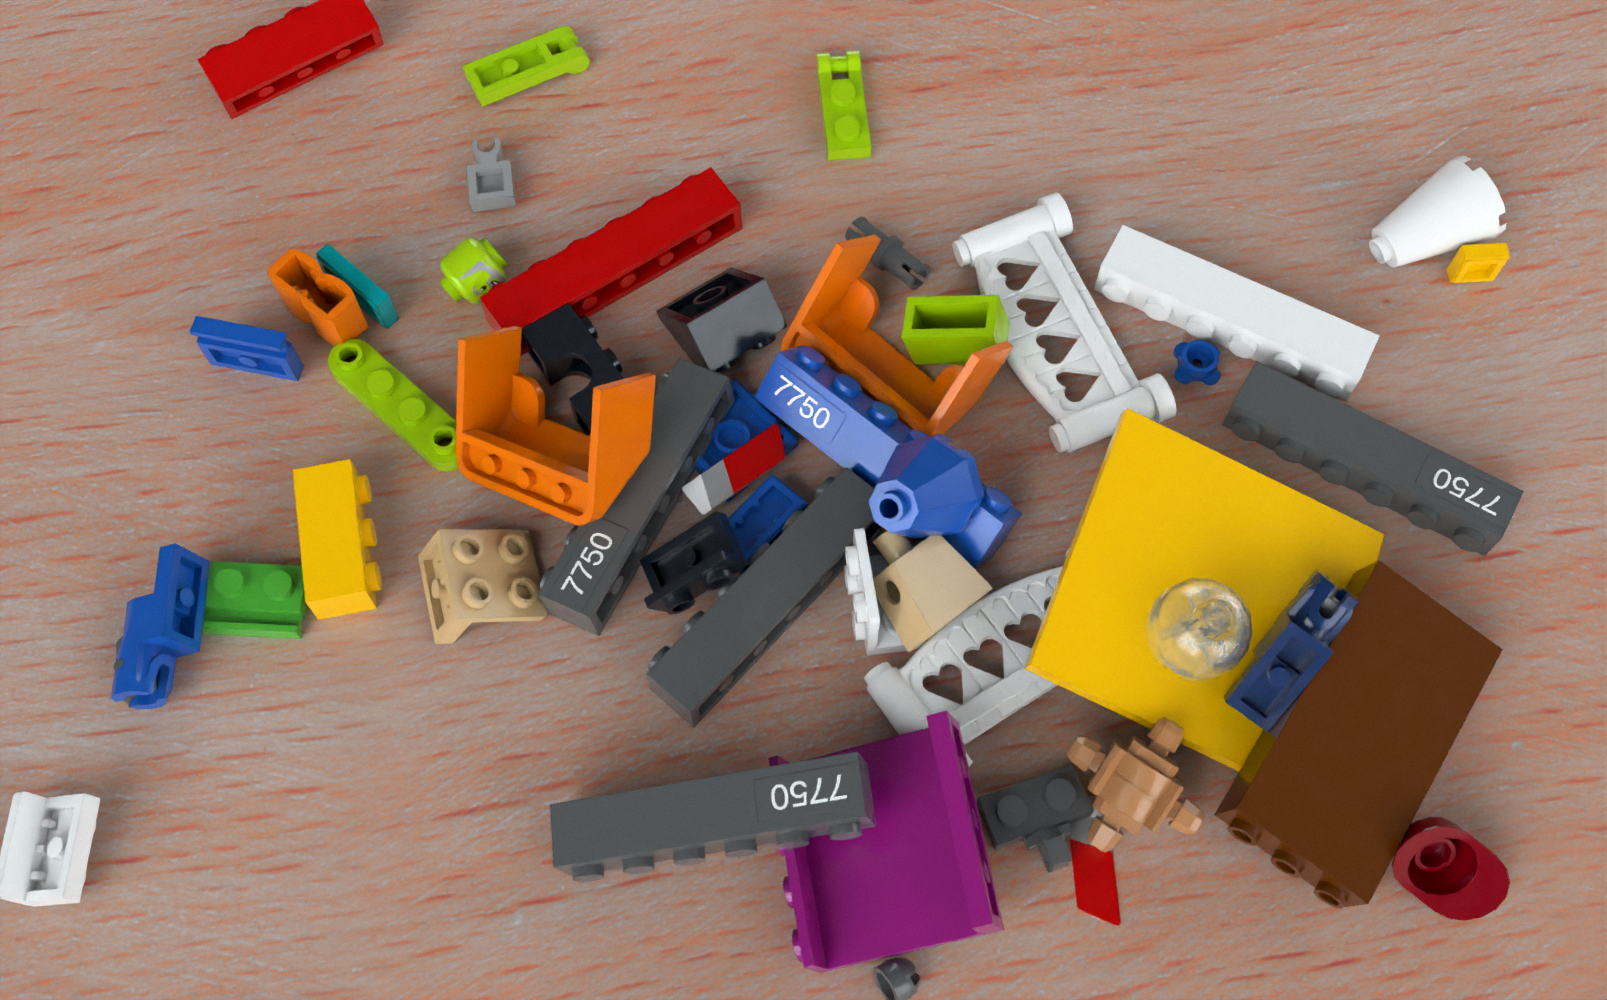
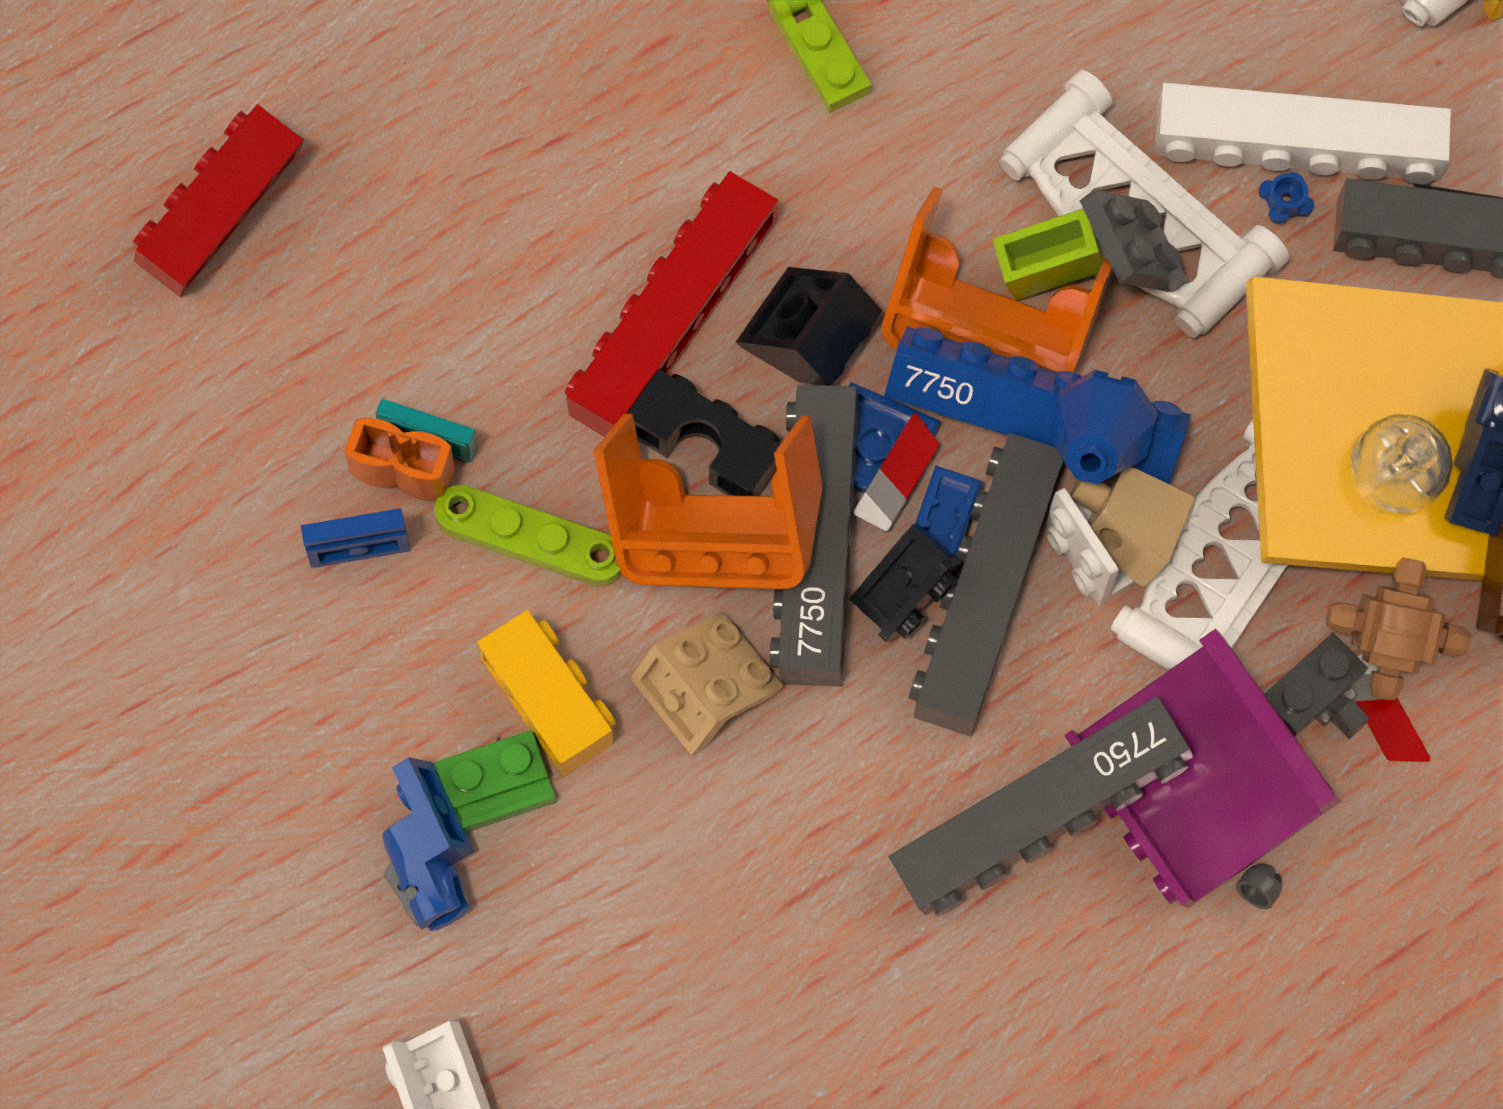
camera: 25 degrees left, 5 degrees up
lime head [439,237,508,304] -> none
lime plate [463,26,590,107] -> none
light grey plate [466,136,516,212] -> none
dark grey pin [845,216,930,290] -> none
none -> dark grey plate [1079,190,1188,292]

